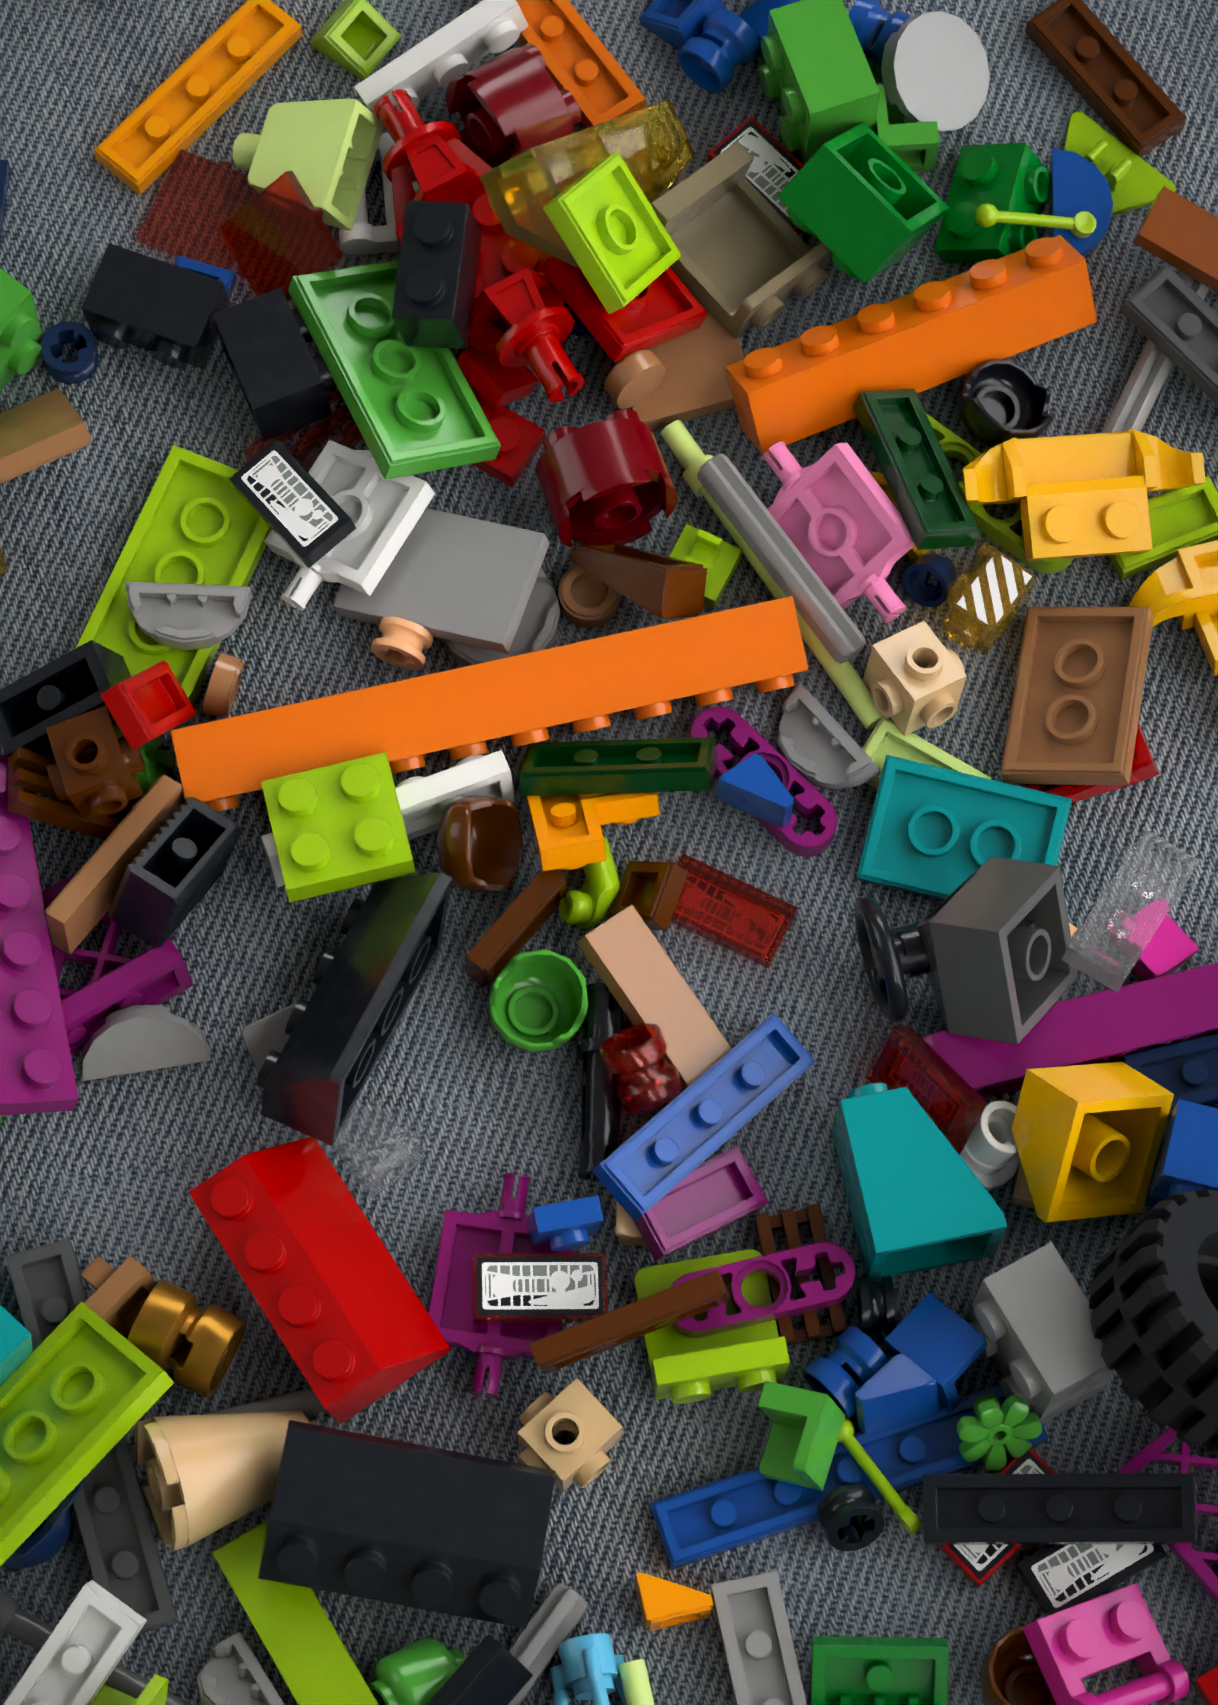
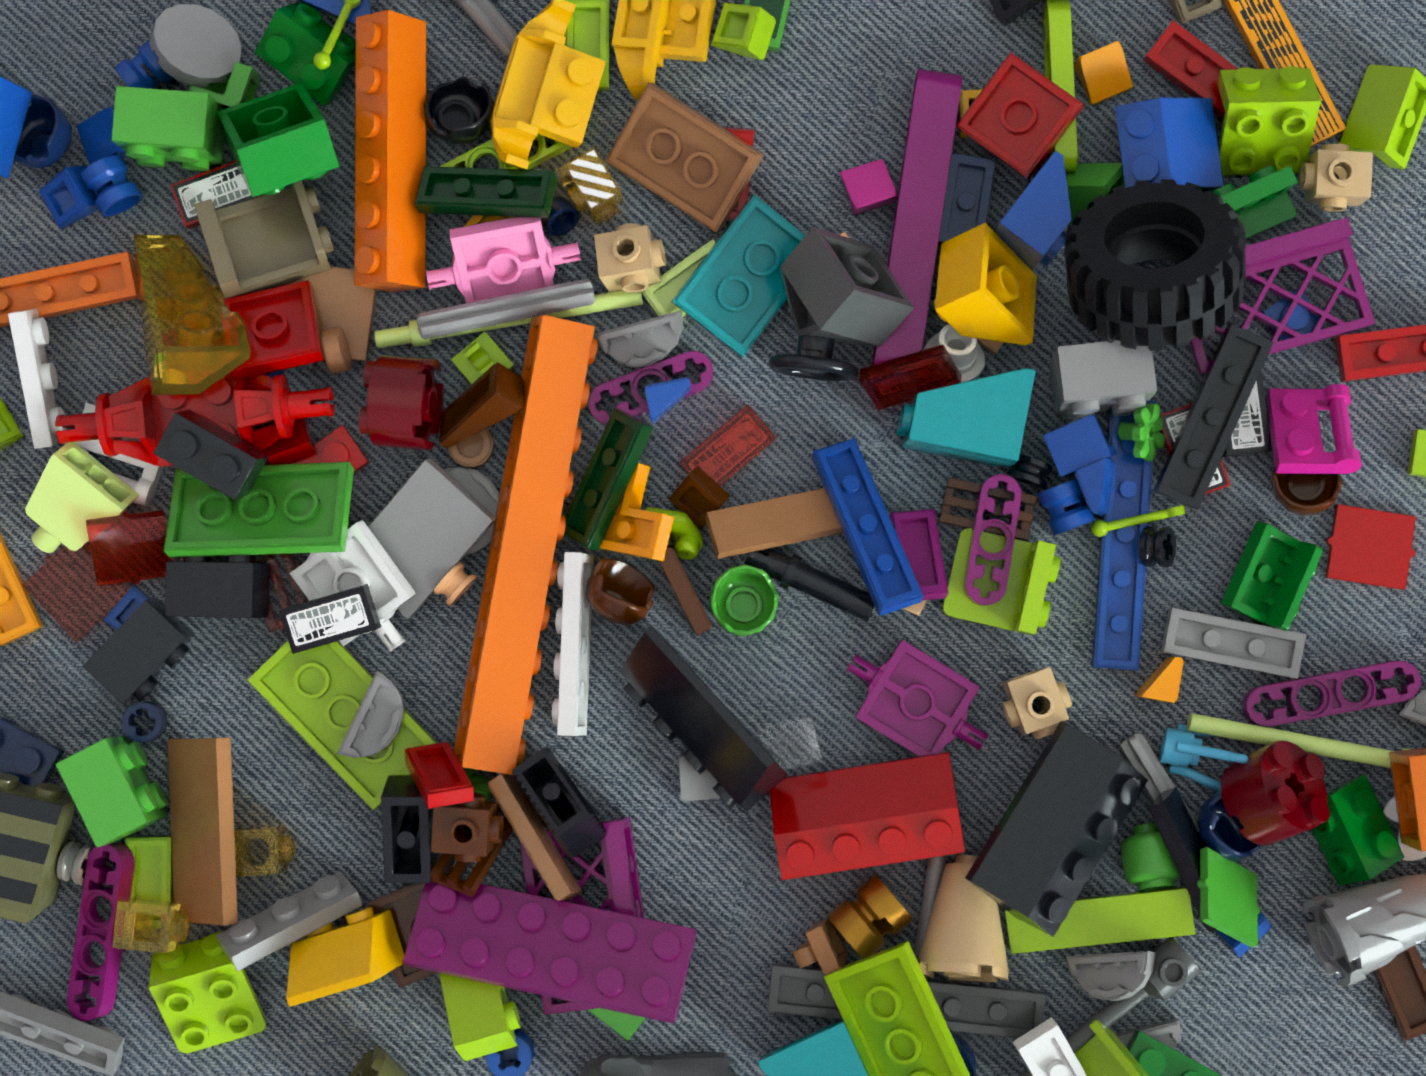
camera: 60 degrees left, 15 degrees up
light grey tile [82,1005,211,1082] -> none
medium nougat tile [202,652,245,719] -> none
lime plate [261,752,416,903] -> none
dark red brick [446,43,581,189] -> none
tile [471,1253,607,1324] -> none
blue plate [527,1195,604,1252] -> none
reddish brown tile [529,1269,730,1373] -> none
lime tile [543,151,681,314] -> none
clear red wheel [599,1023,683,1113] -> none
bright green panel [758,1381,845,1491] -> none
clear tile [1061,829,1200,993] -> none

